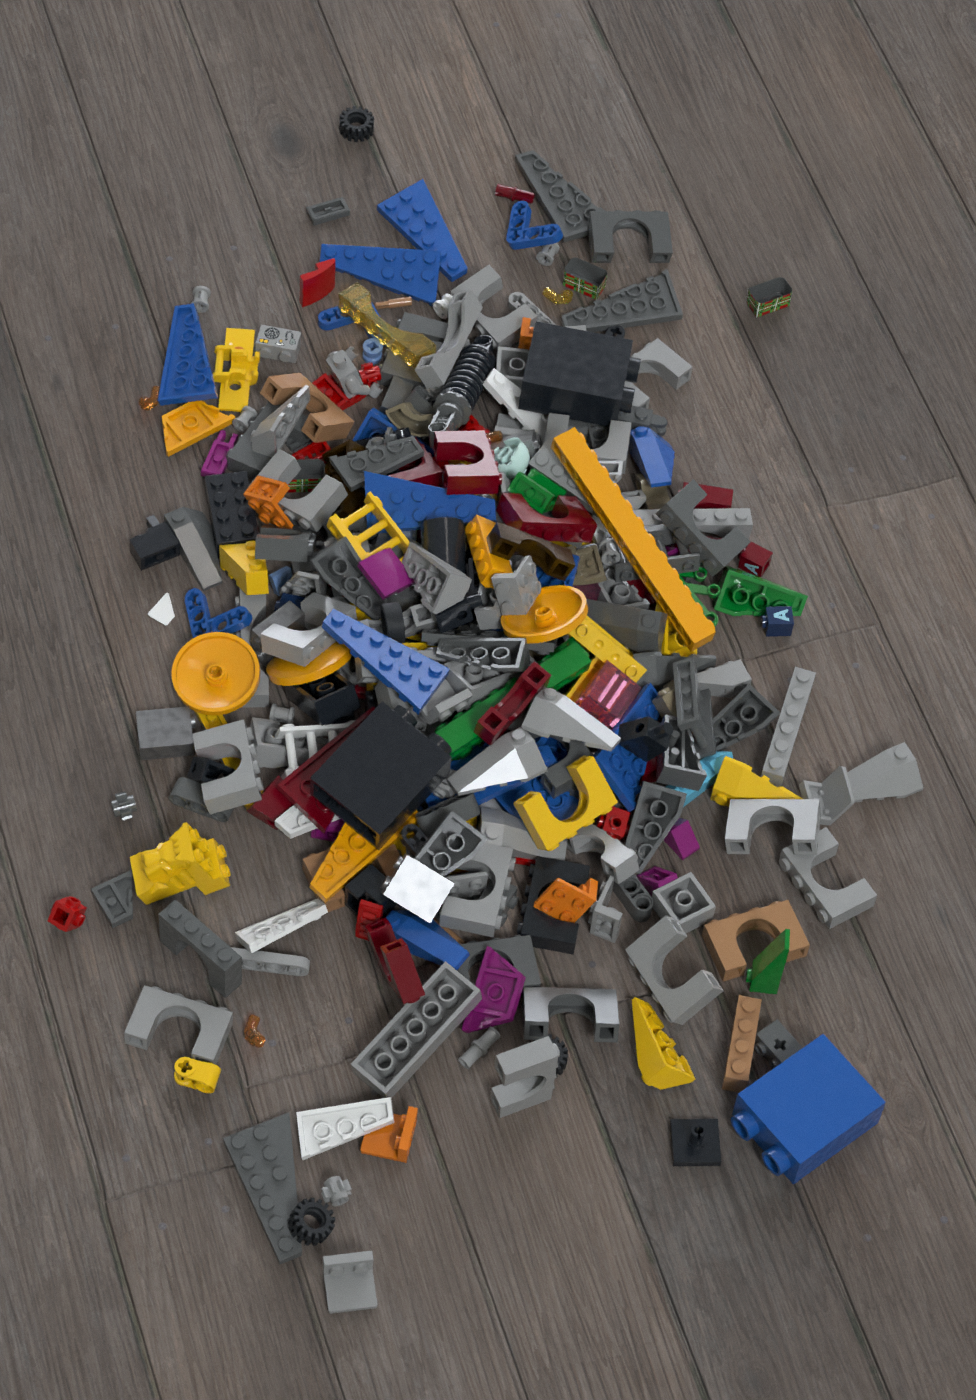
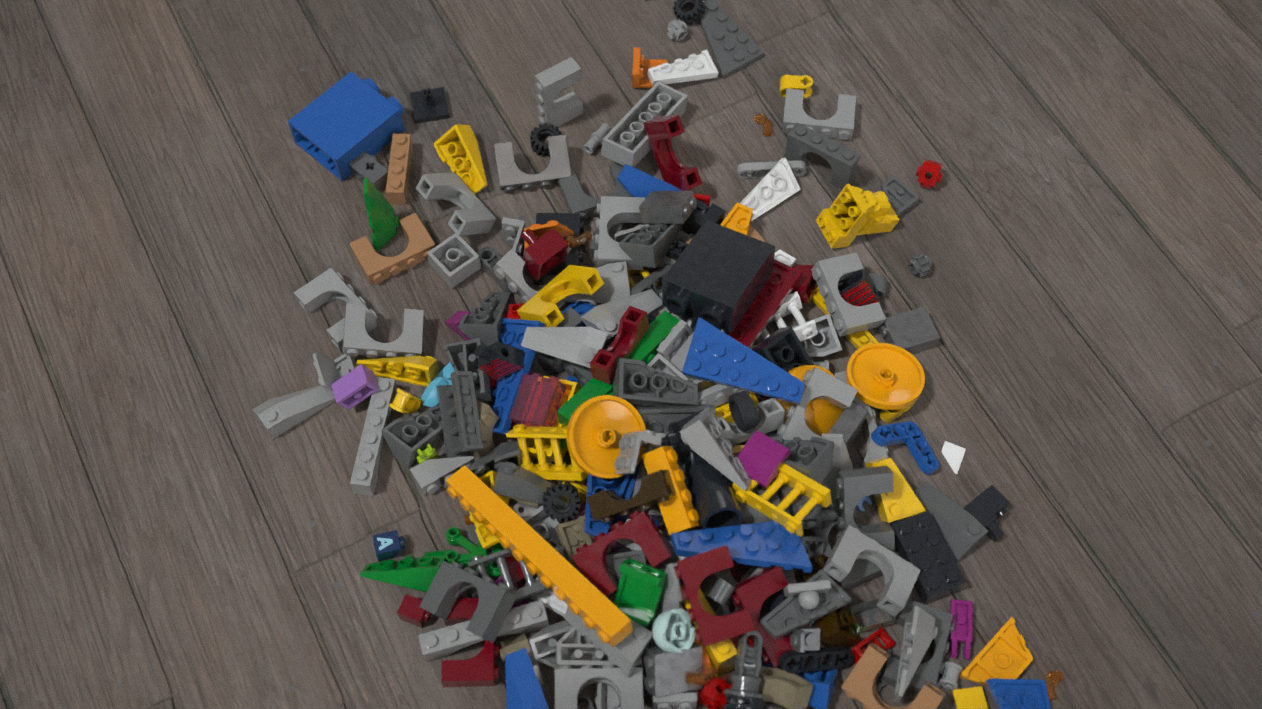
camera: 175 degrees right, 5 degrees up
orange bracket [243,475,294,529] -> none
magenta wing [462,946,526,1033] -> none
magenta slope [637,866,678,897] -> none
none -> medium lavender brick [331,364,379,410]
none -> yellow piece [389,388,421,414]
none -> lime plate [416,444,439,464]
none -> dark red brick [521,228,568,281]
none -> black tyre [542,481,581,522]
none -> clear orange arm [565,231,592,248]
none -> light grey tile [784,580,831,610]

